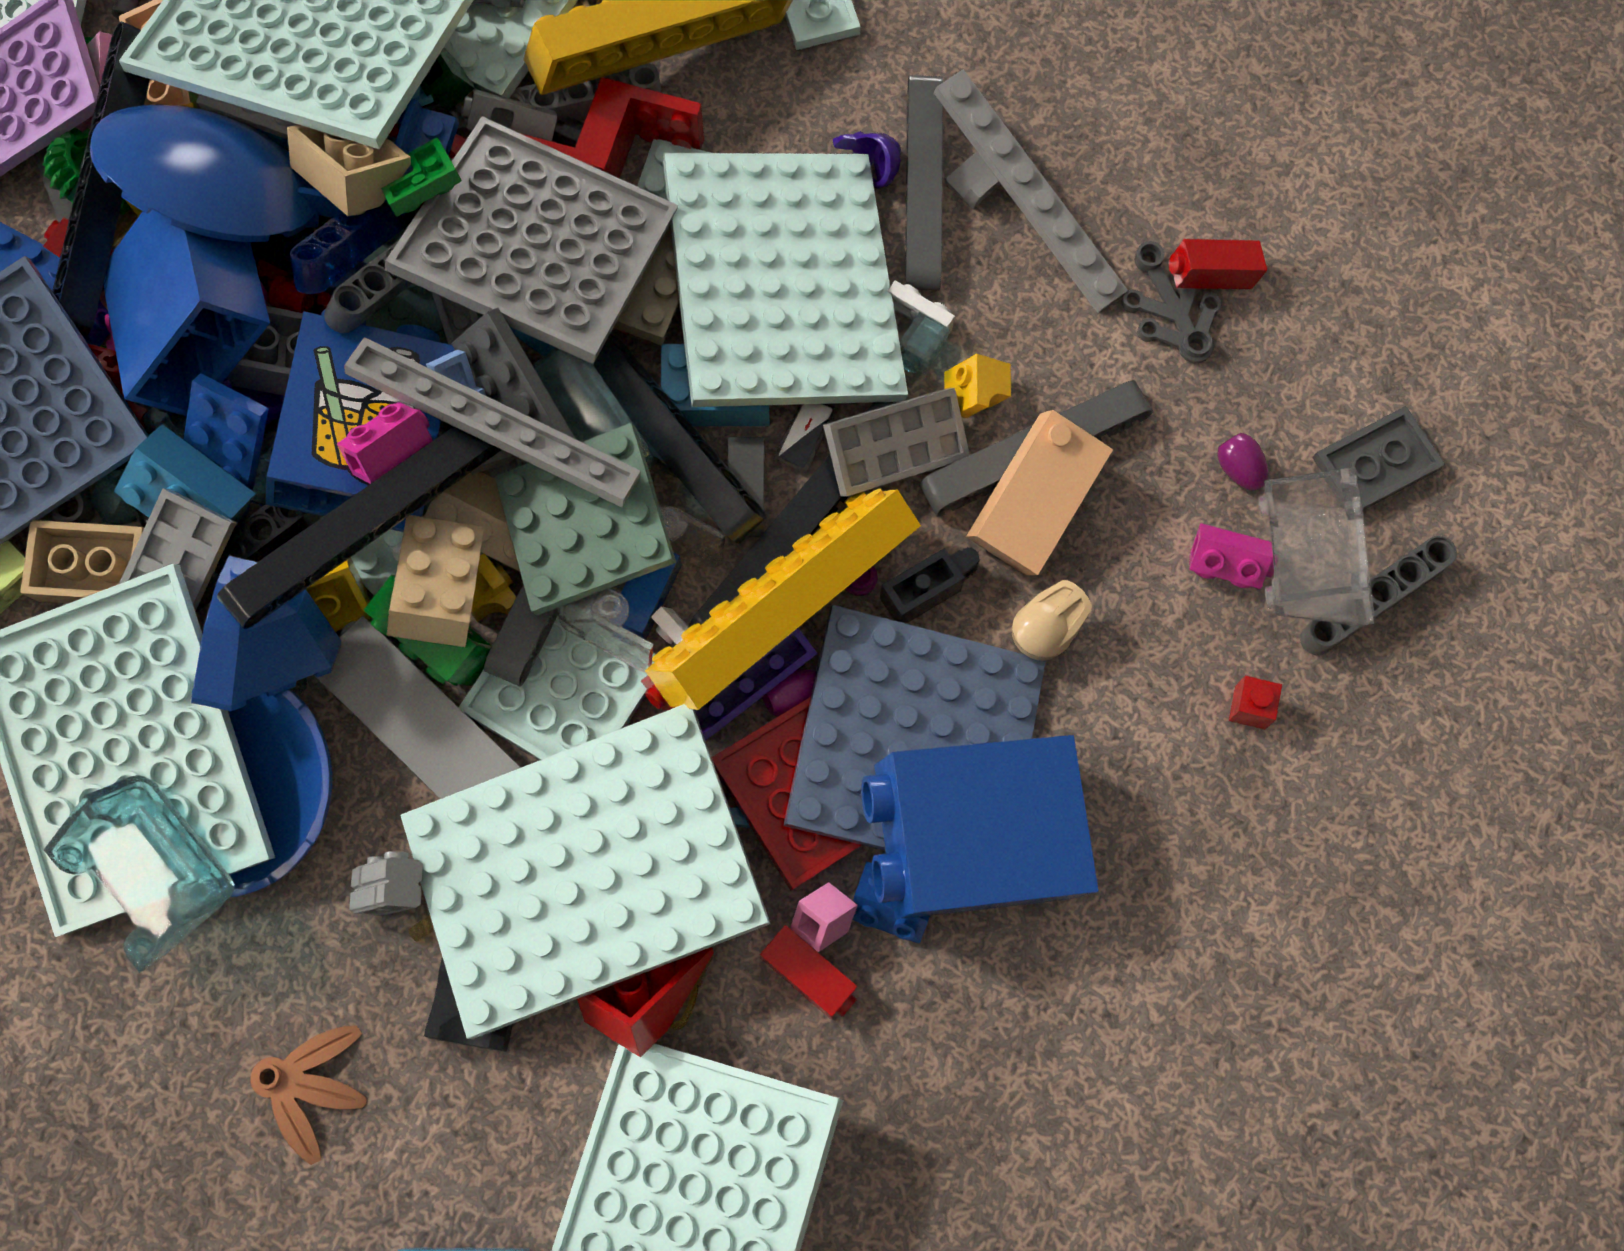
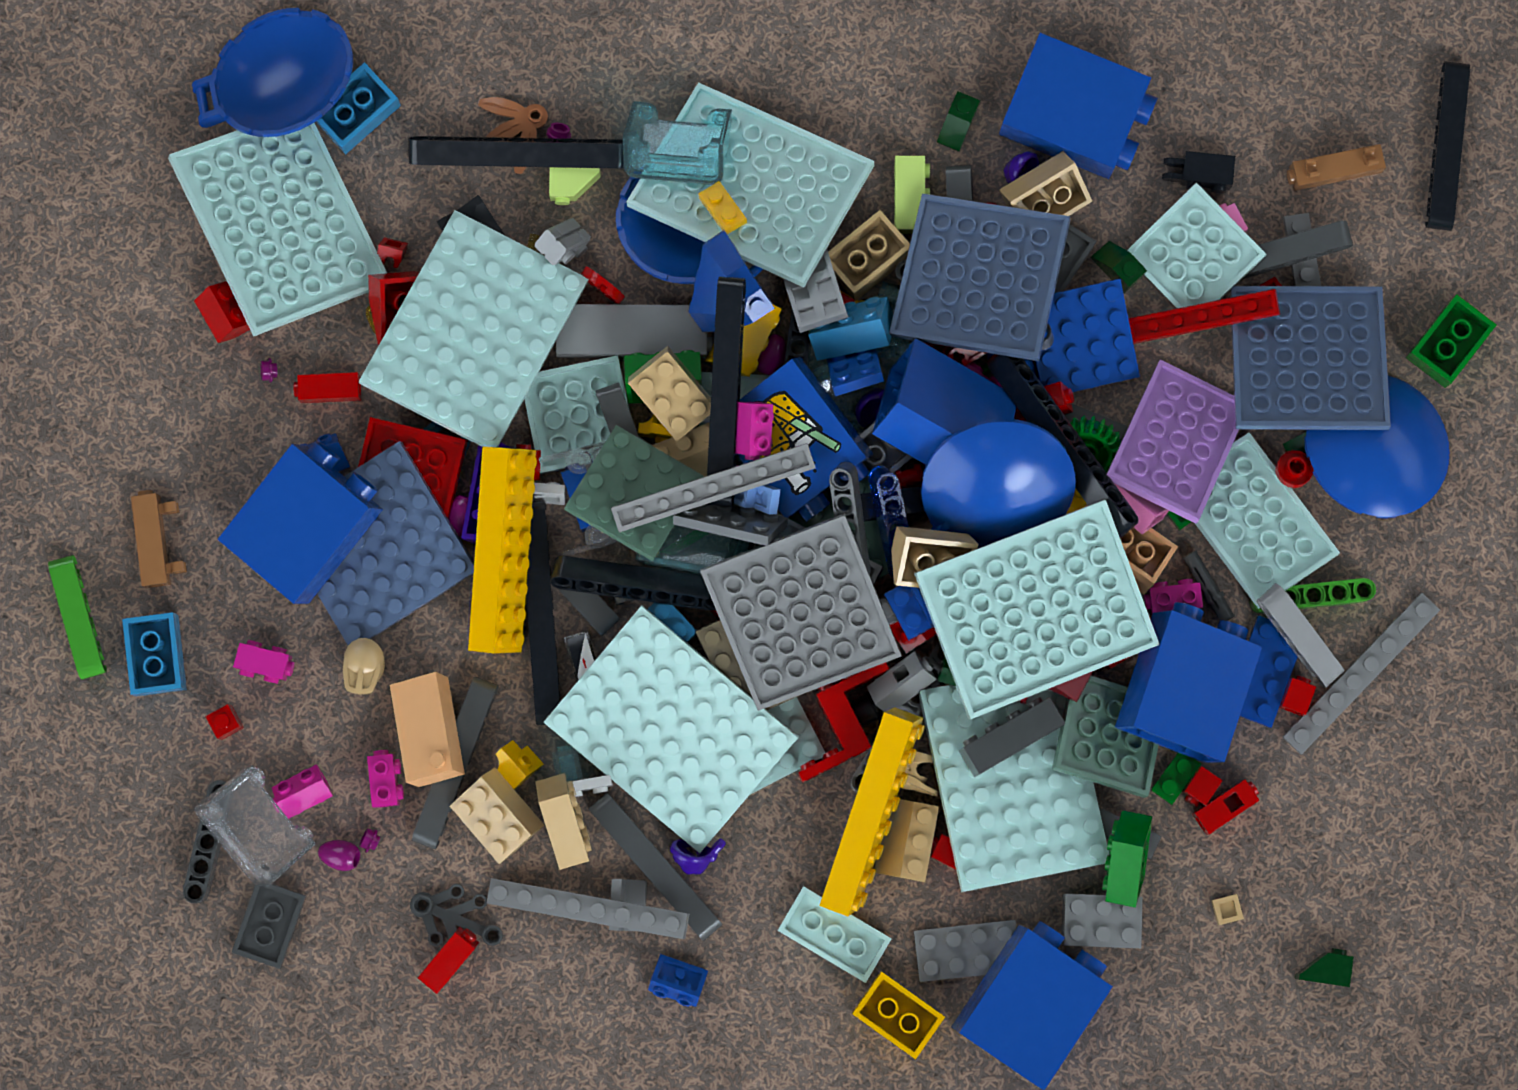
camera: 140 degrees right, 10 degrees up
green plate [381,137,462,217] -> none
bright pink brick [790,882,857,952] -> none
light grey plate [823,388,970,496] -> none
black hinge [880,547,980,624] -> none
none -> bright green beam [48,555,107,680]
none -> dark azure brick [122,612,187,697]
none -> medium nougat brick [131,490,187,589]
none -> red slope [194,281,250,343]
none -> dark pink brick [233,640,295,684]
none -> magenta plate [260,358,278,383]
none -> magenta plate [359,828,380,853]
none -> dark pink brick [367,750,404,808]
none -> red tile [377,237,408,268]
none -> black beam [408,136,629,169]
none -> tan brick [450,767,544,864]
none -> tan brick [535,773,592,870]
none -> magenta plate [546,122,571,138]
none -> yellowish green slope [549,167,601,205]
none -> red tile [581,266,625,304]
none -> blue bracket [648,954,708,1007]
none -> yellow plate [698,181,747,234]

